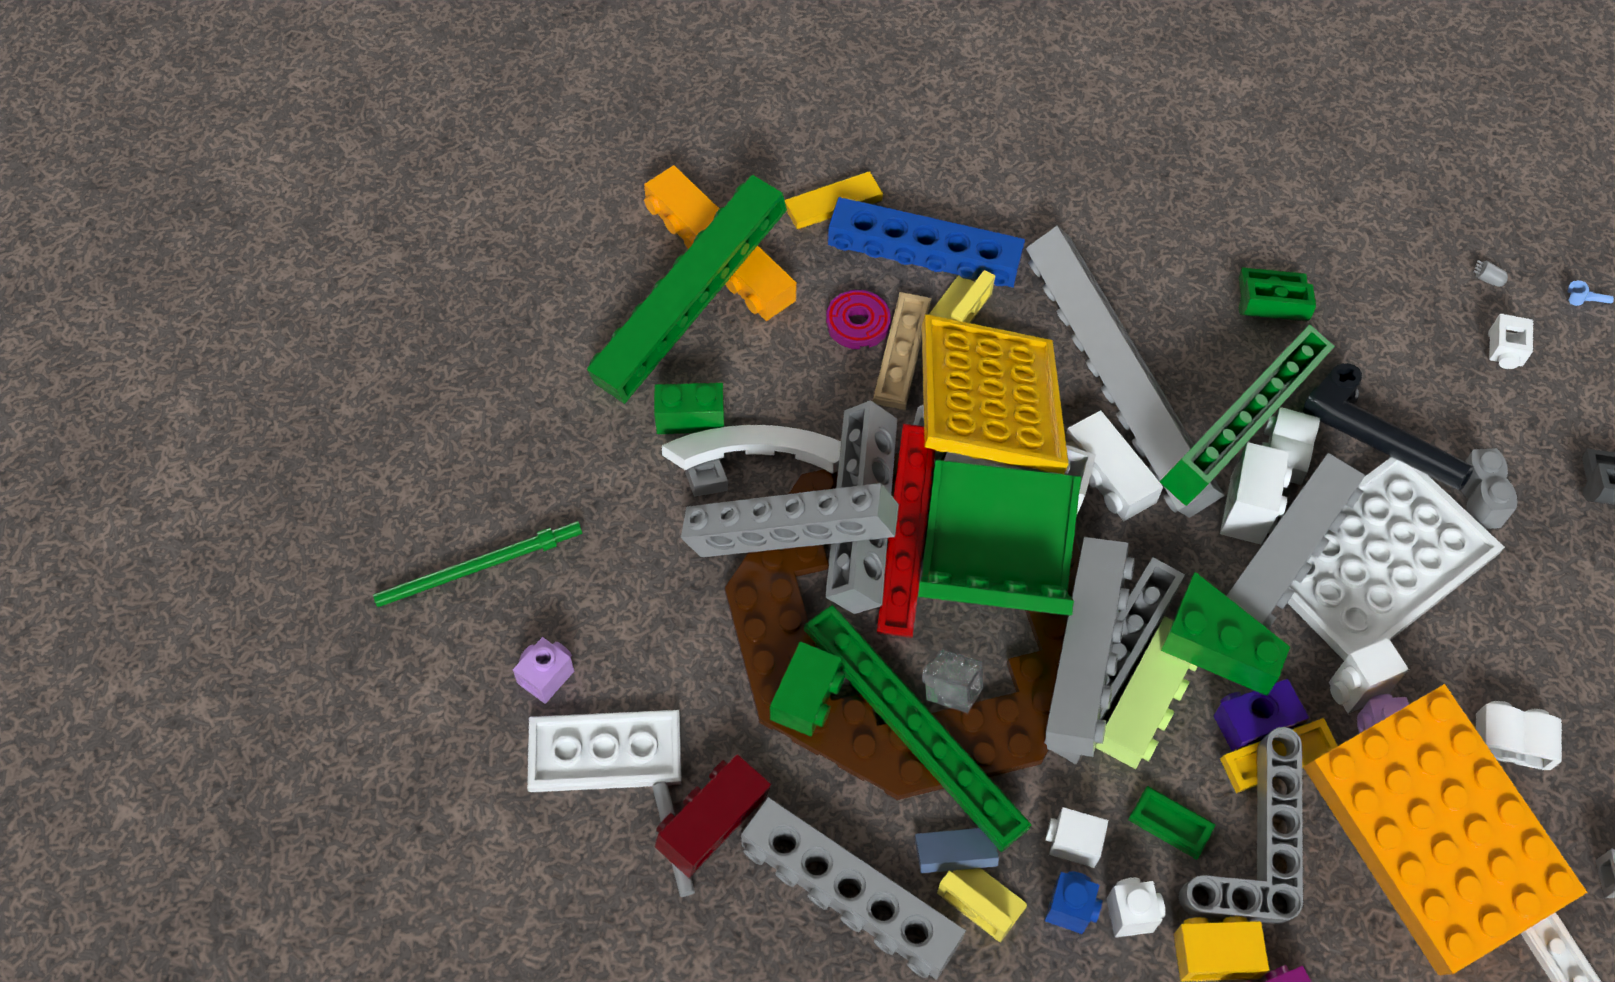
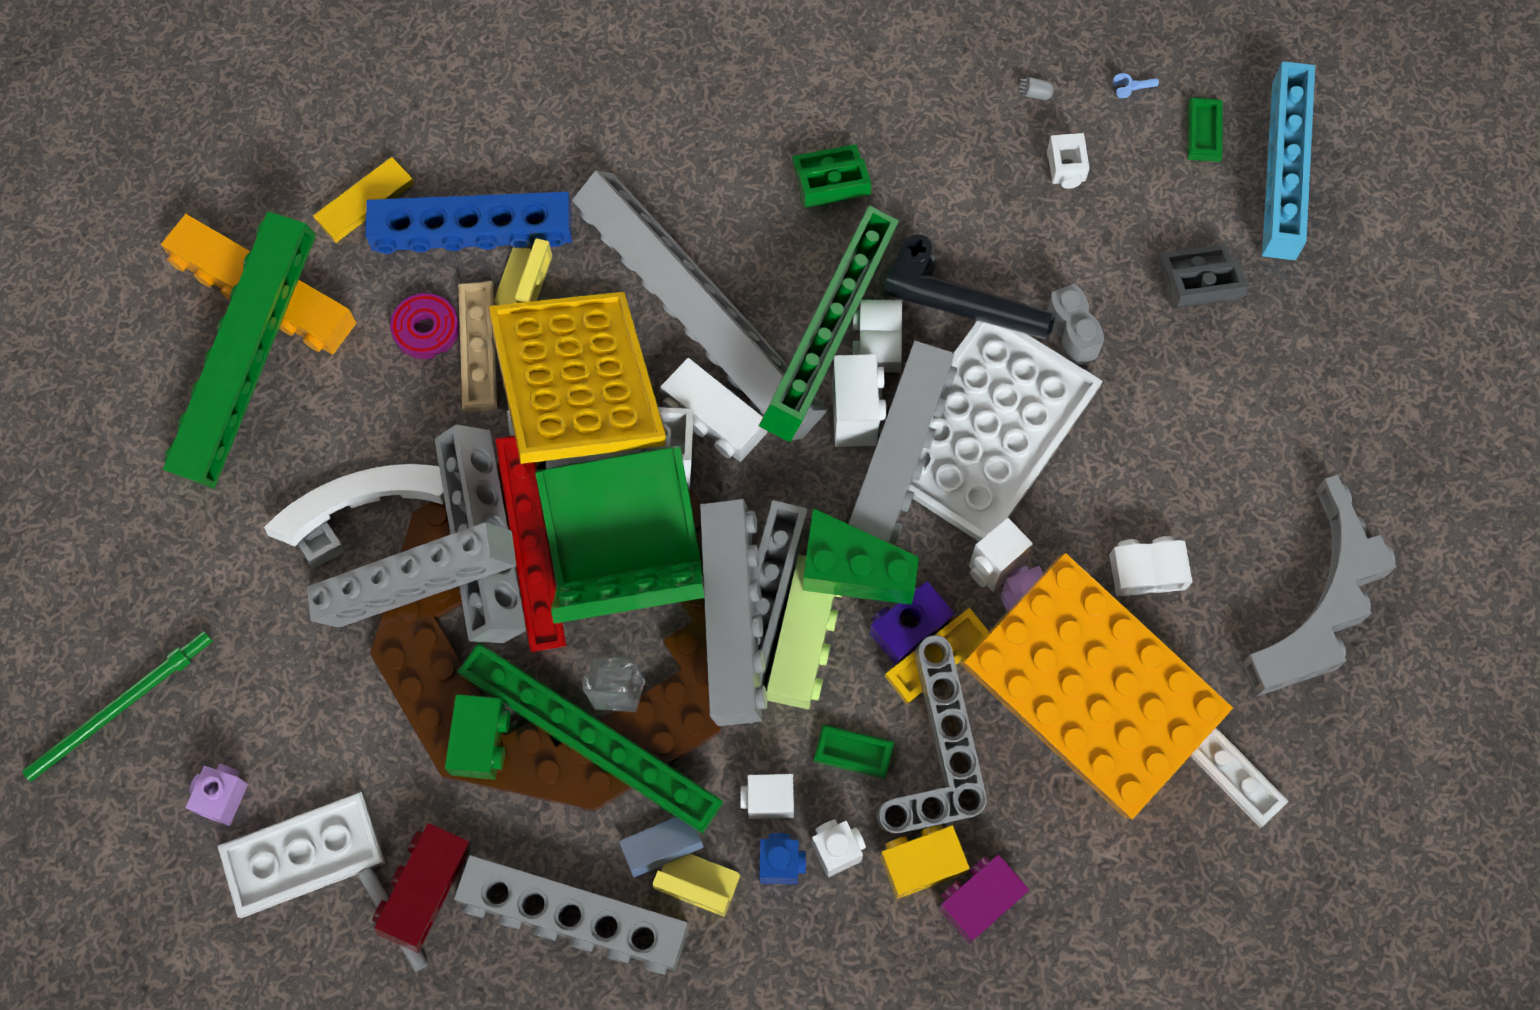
camera: 15 degrees left, 10 degrees up
green brick [654,383,724,434] -> none

